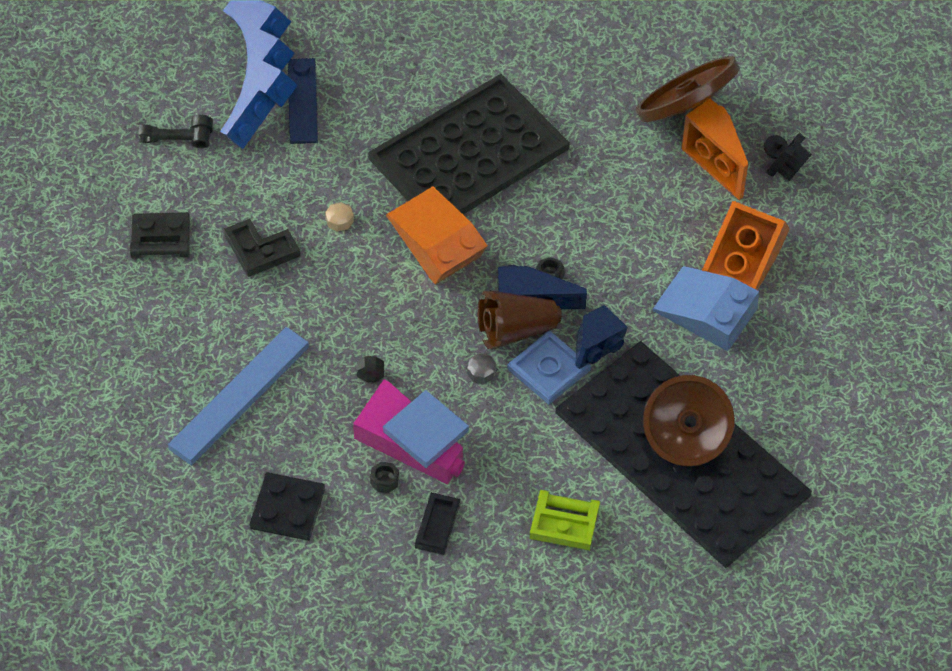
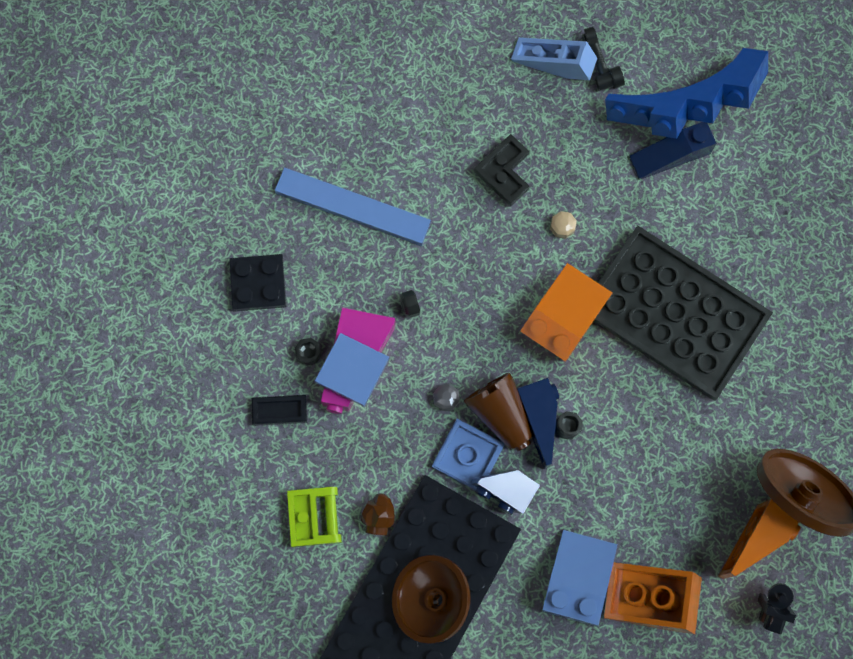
camera: 70 degrees right, 20 degrees up
pearl dark grey plate [130,212,190,258] -> none
none -> reddish brown rock [361,493,395,535]
none -> light blue slope [511,37,597,80]

